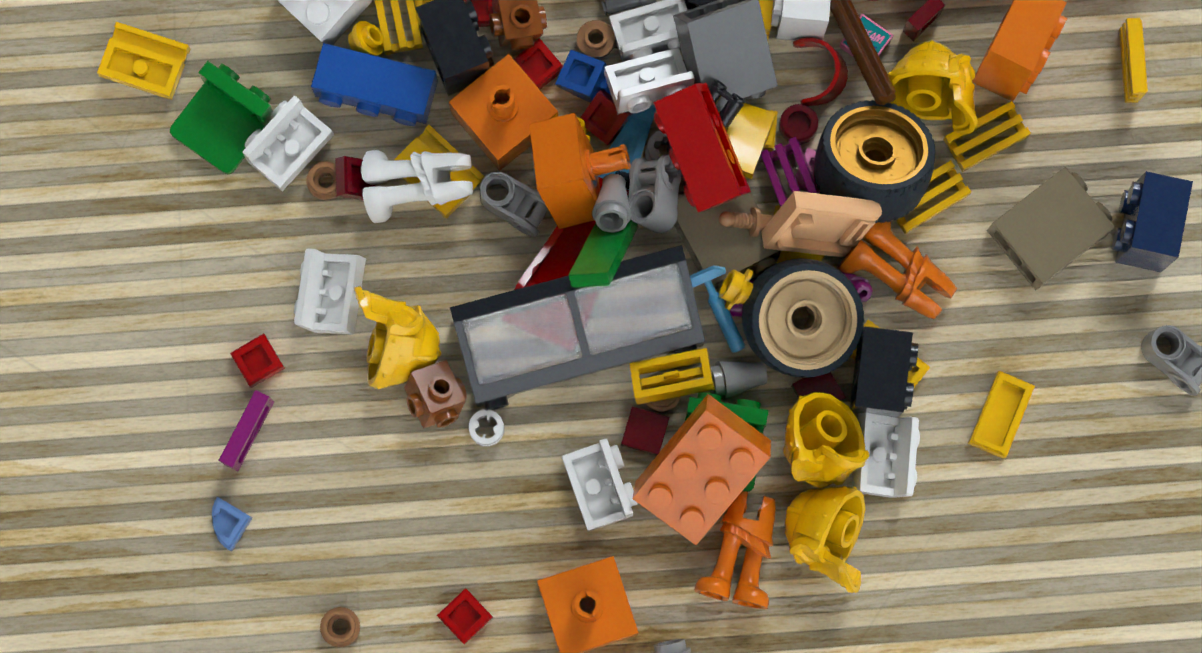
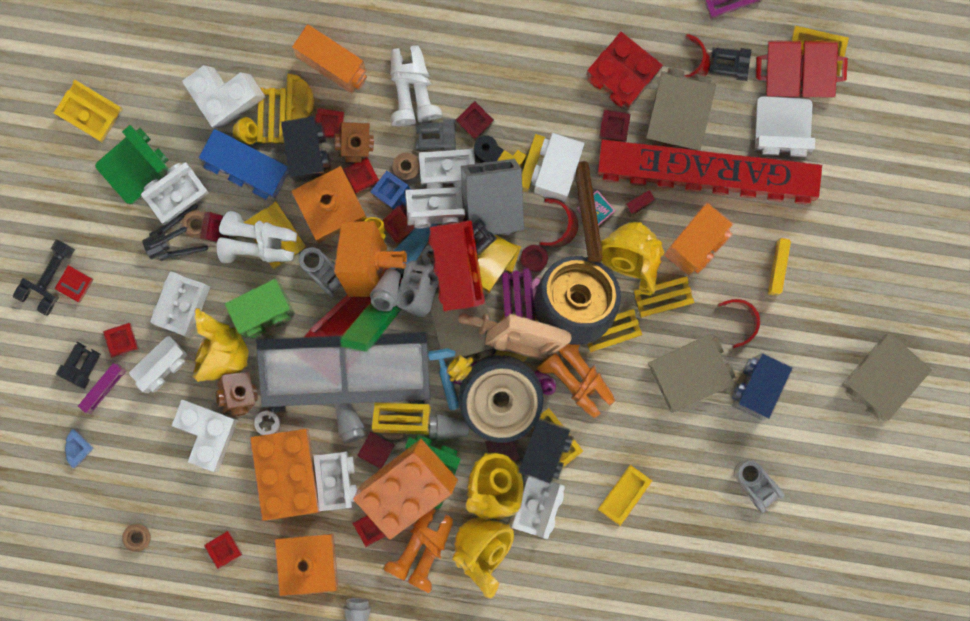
camera: 15 degrees right, 5 degrees up
none -> black bar [13,239,76,316]
none -> red tile [54,265,94,303]
none -> black piece [56,342,101,390]
none -> white bracket [129,336,188,393]
none -> black plant [142,204,208,261]
none -> white brick [172,400,238,472]
none -> bright green brick [225,279,295,339]
none -> orange brick [250,429,321,521]
none -> light grey cone [335,403,365,443]
none -> red tile [352,515,386,547]
none -> red helmet [717,299,760,349]

